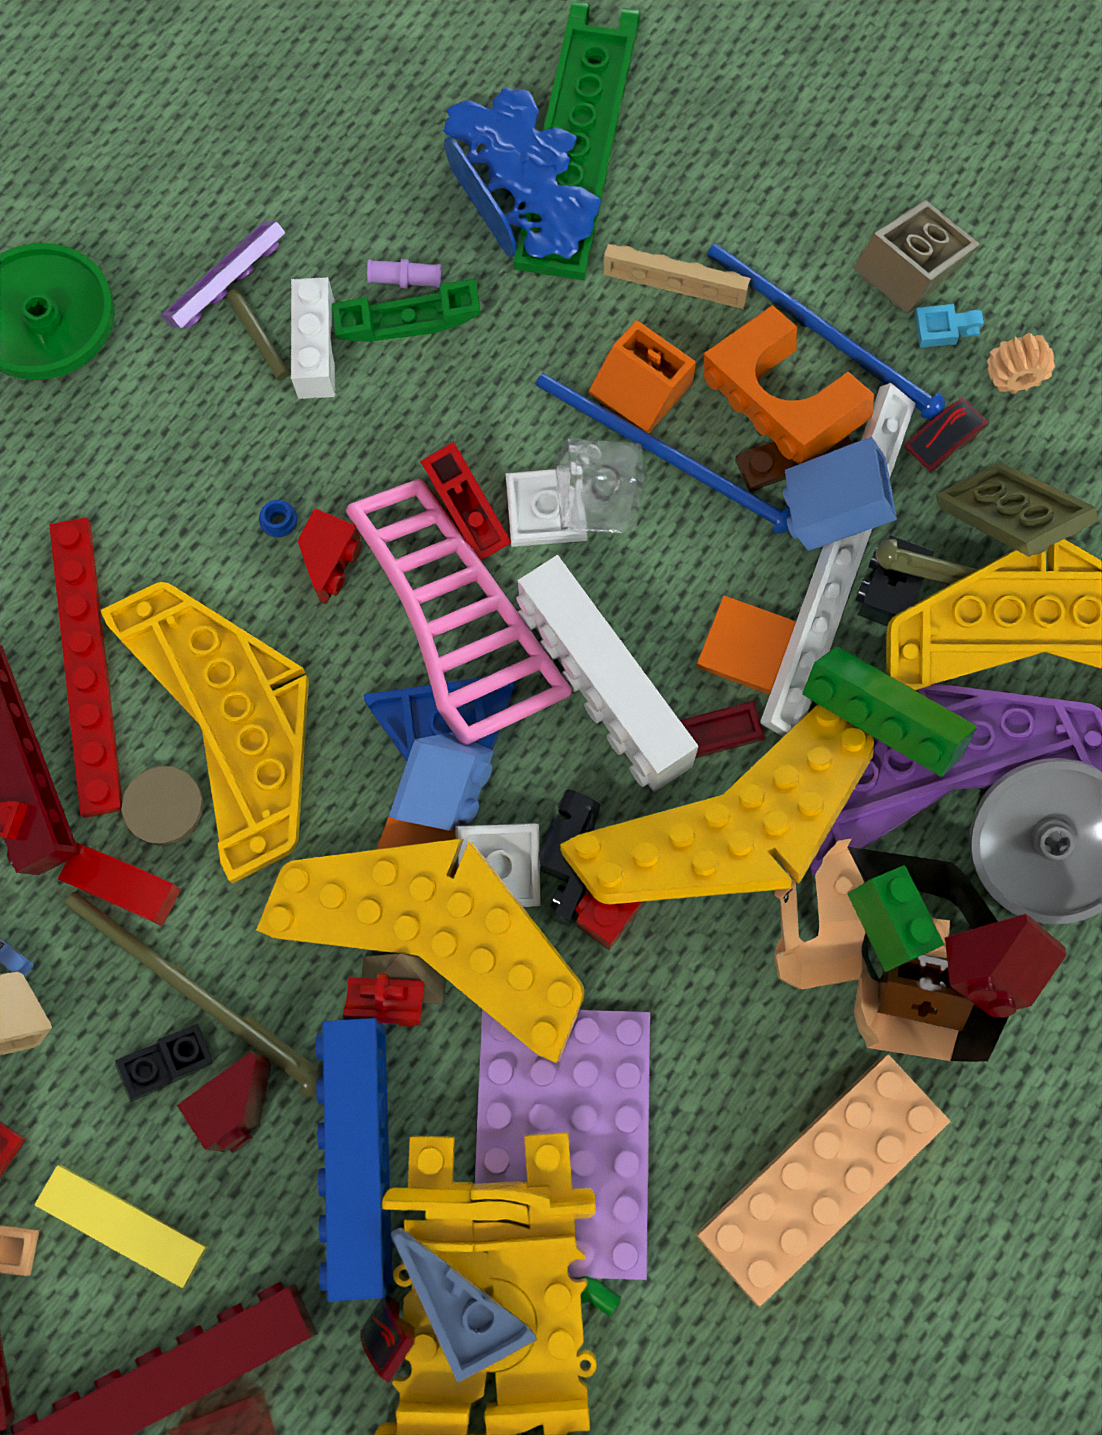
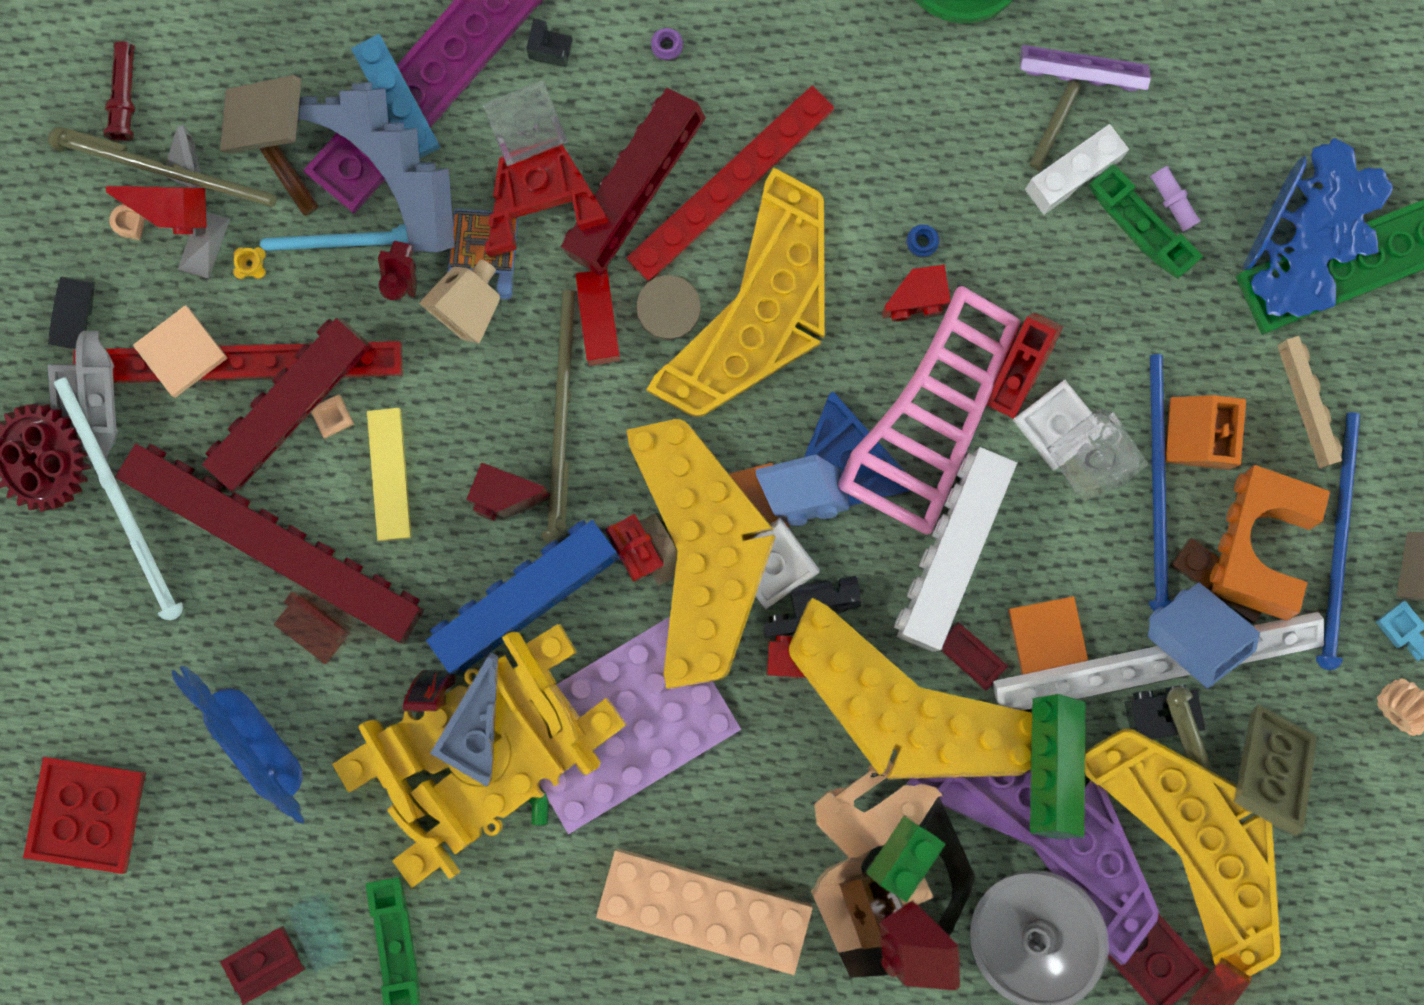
camera: 55 degrees right, 10 degrees up
black slope [115,1024,213,1102] -> none
black slope [904,397,989,474] -> none

